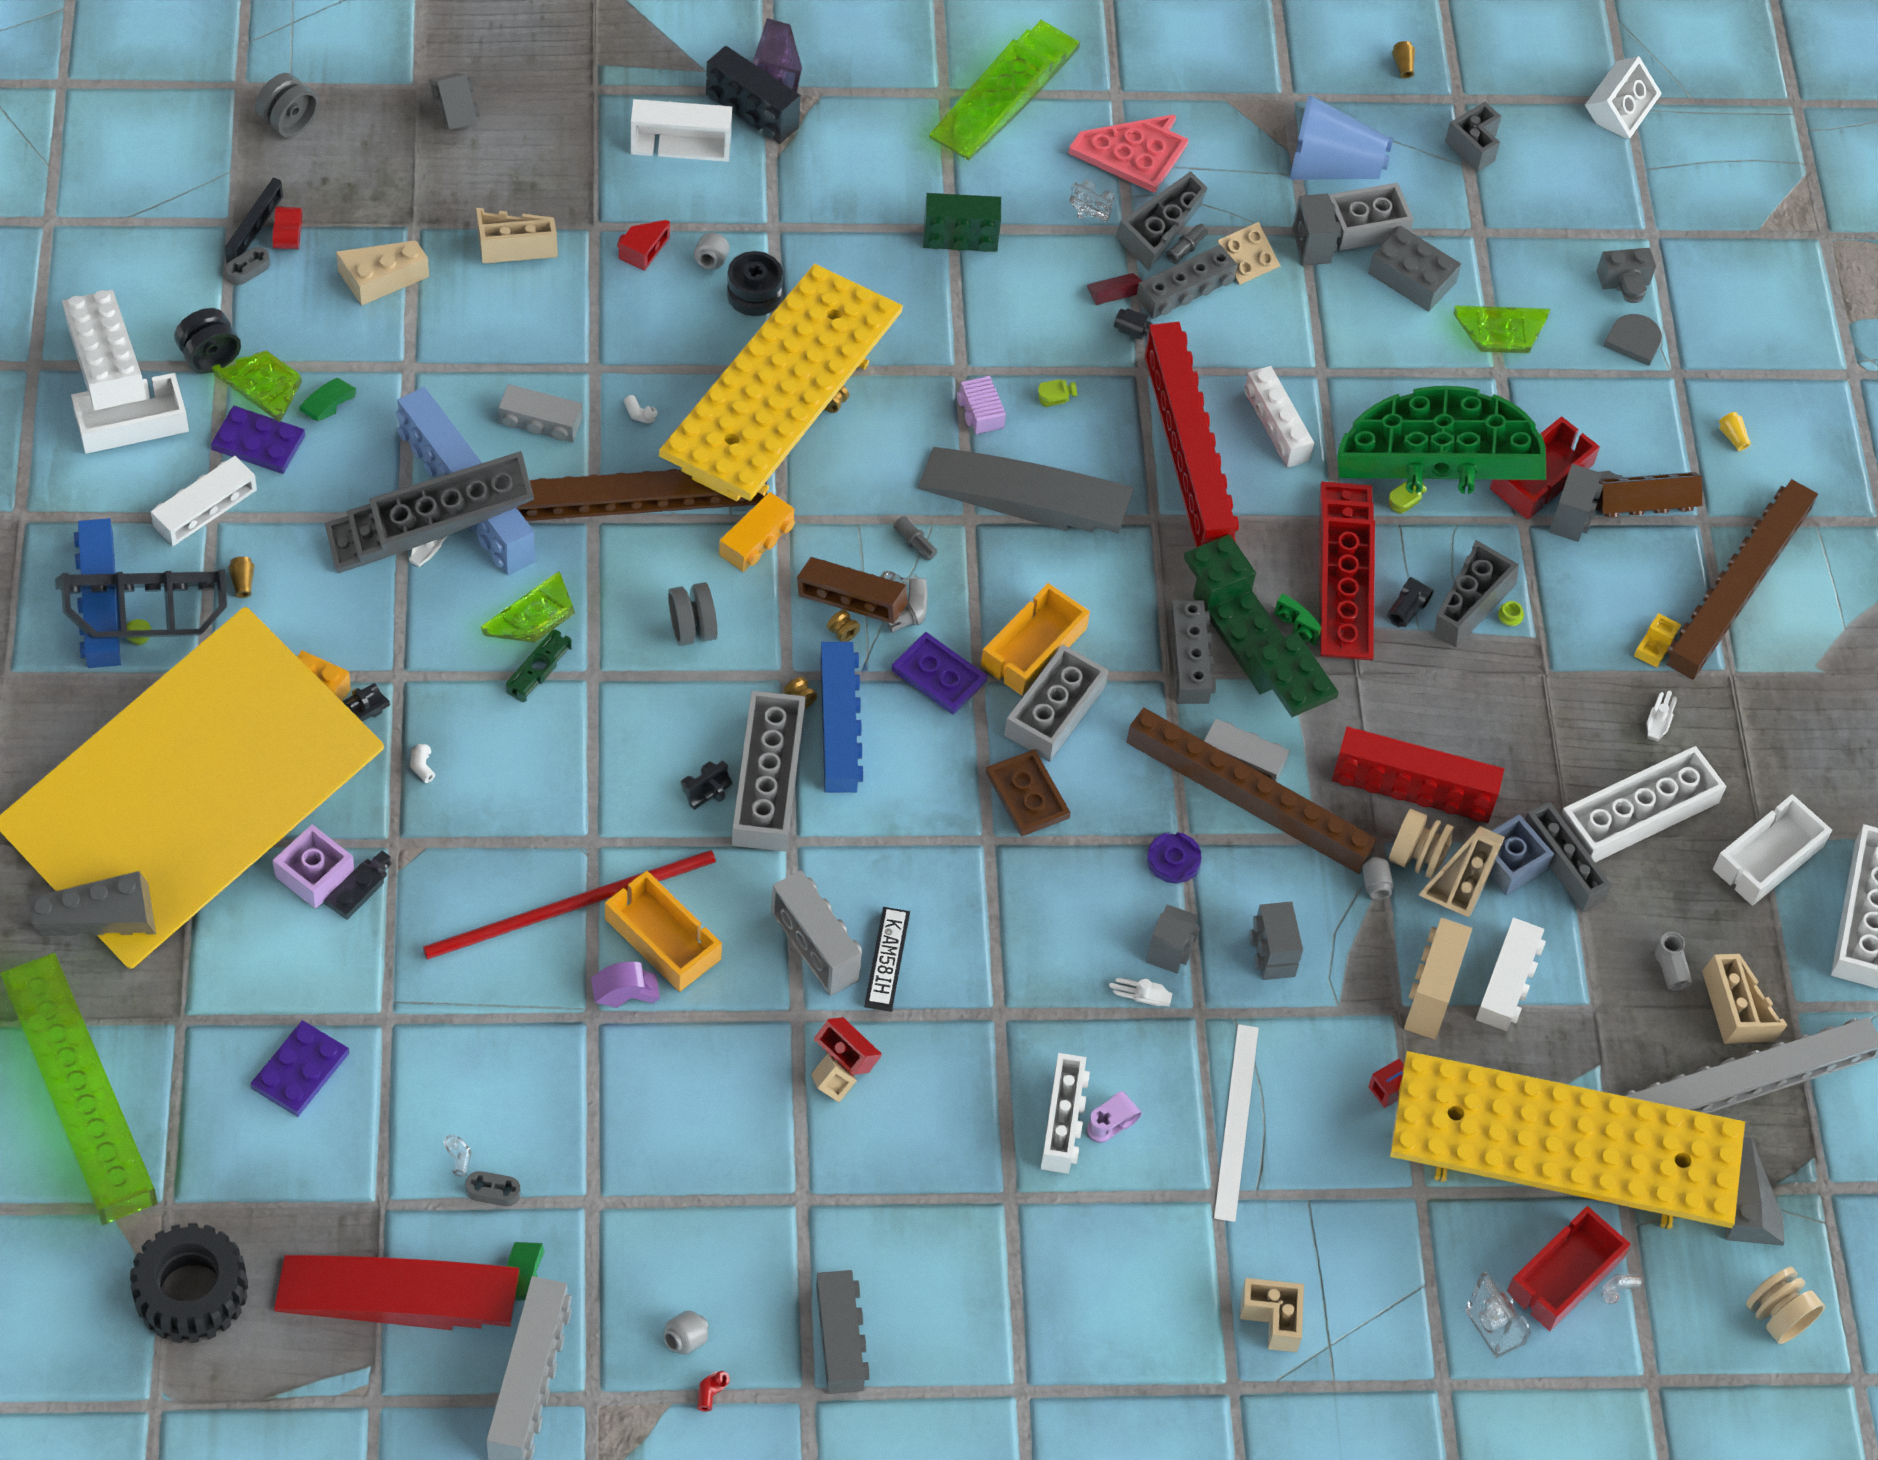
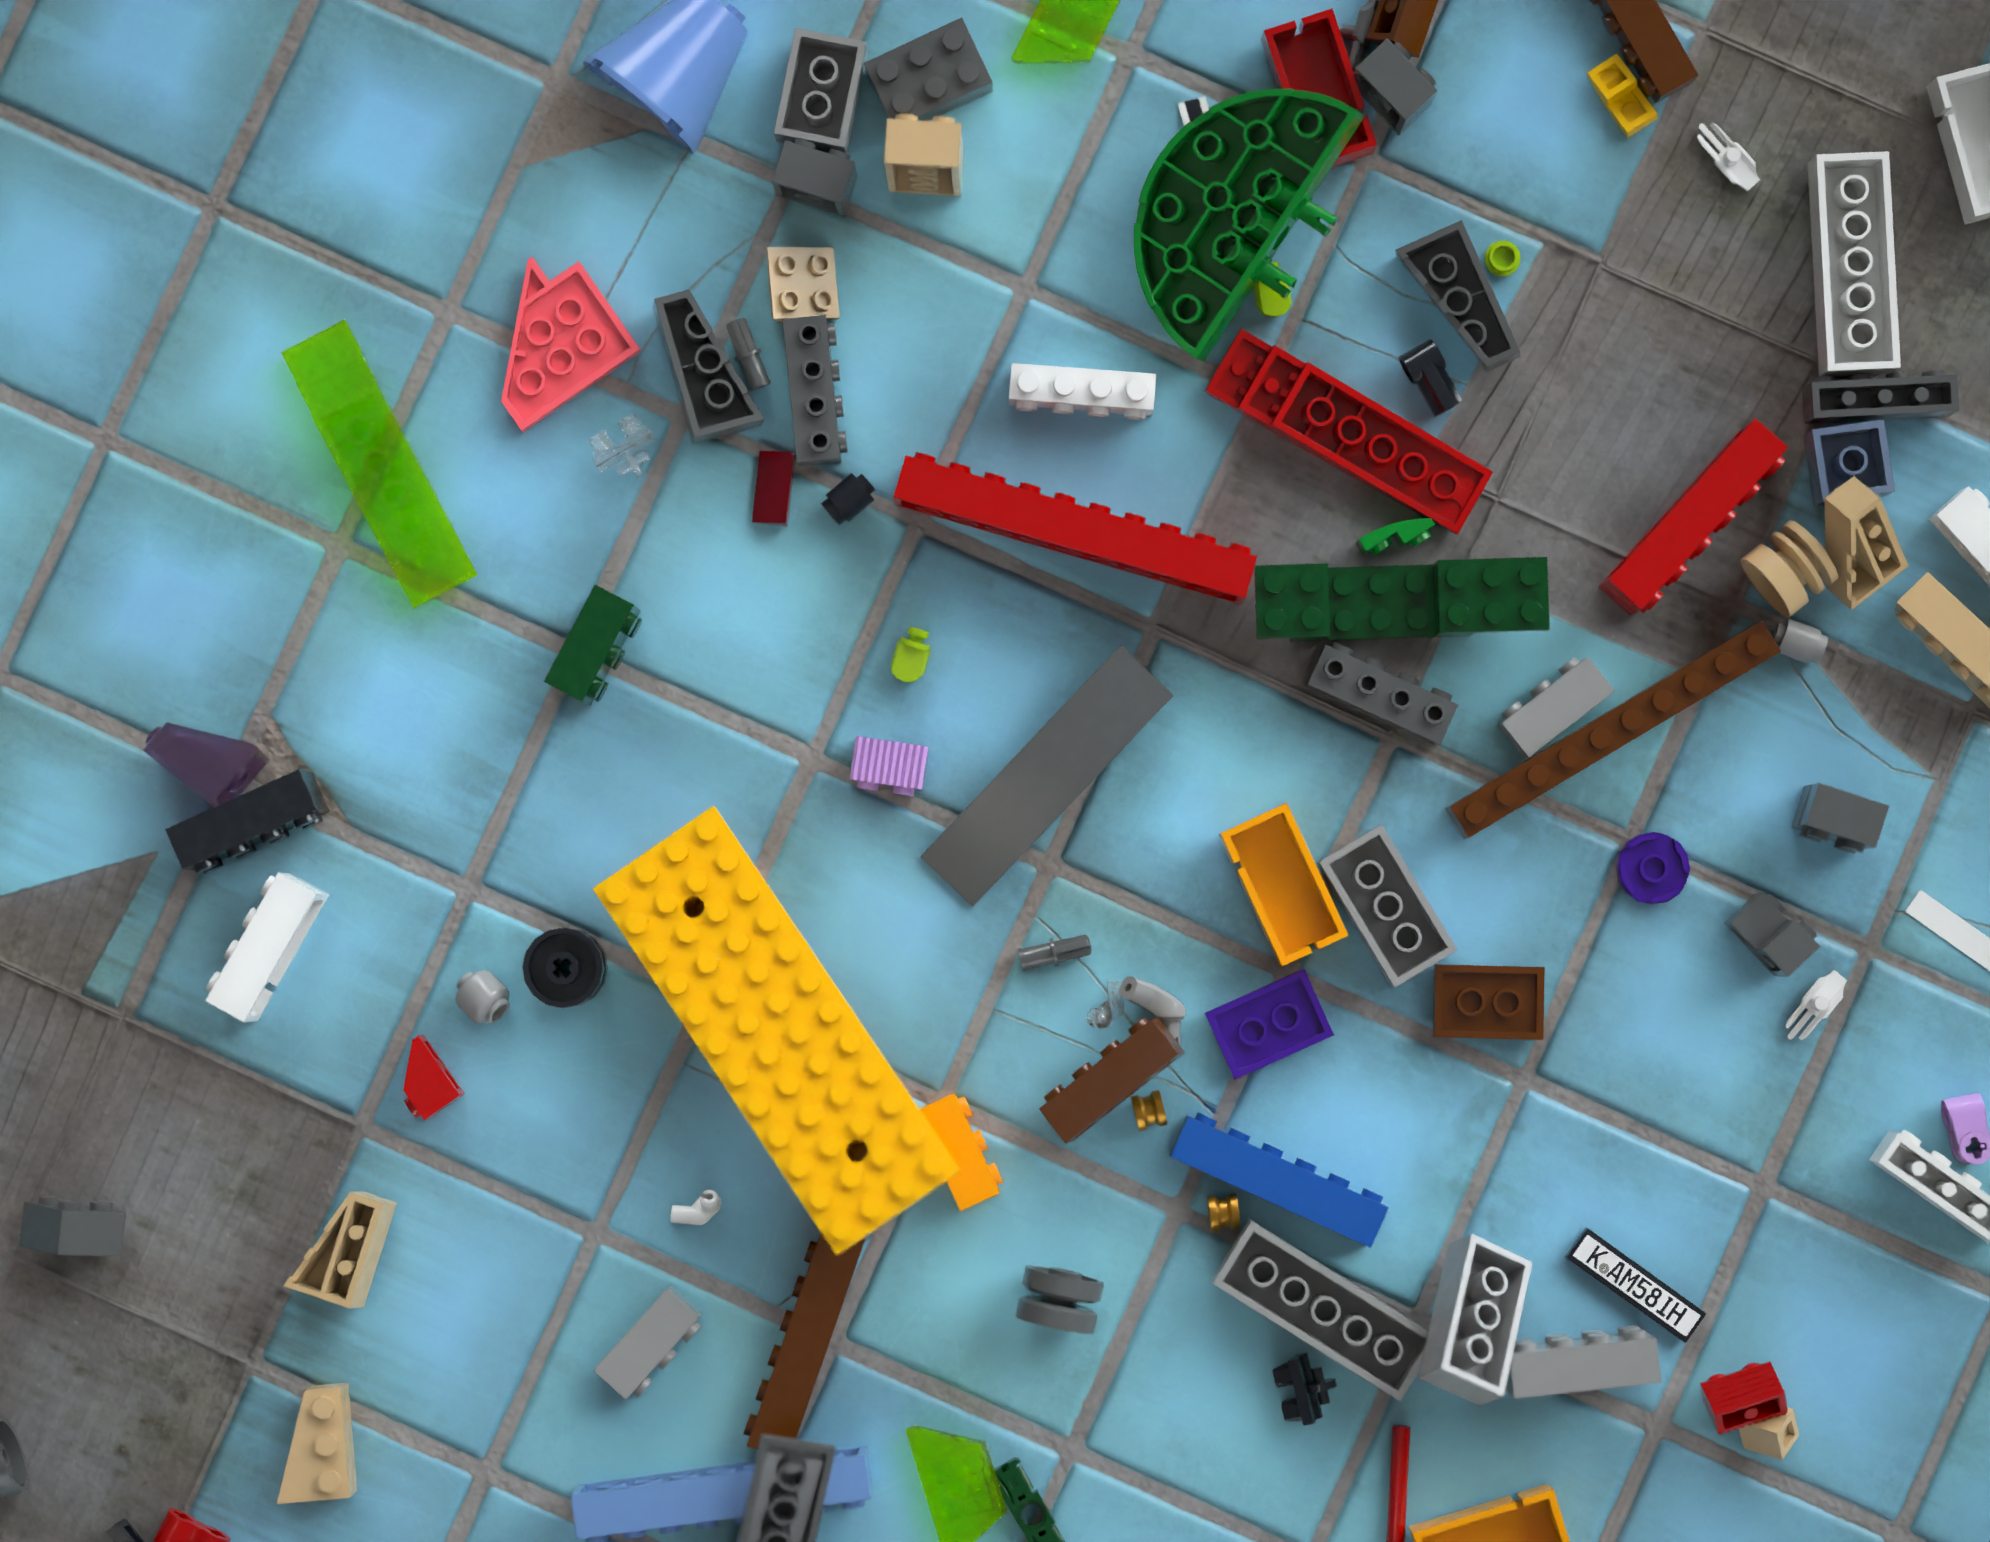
camera: 50 degrees left, 30 degrees up
none -> tan brick [884,114,963,196]
none -> light grey brick [1418,1234,1533,1406]

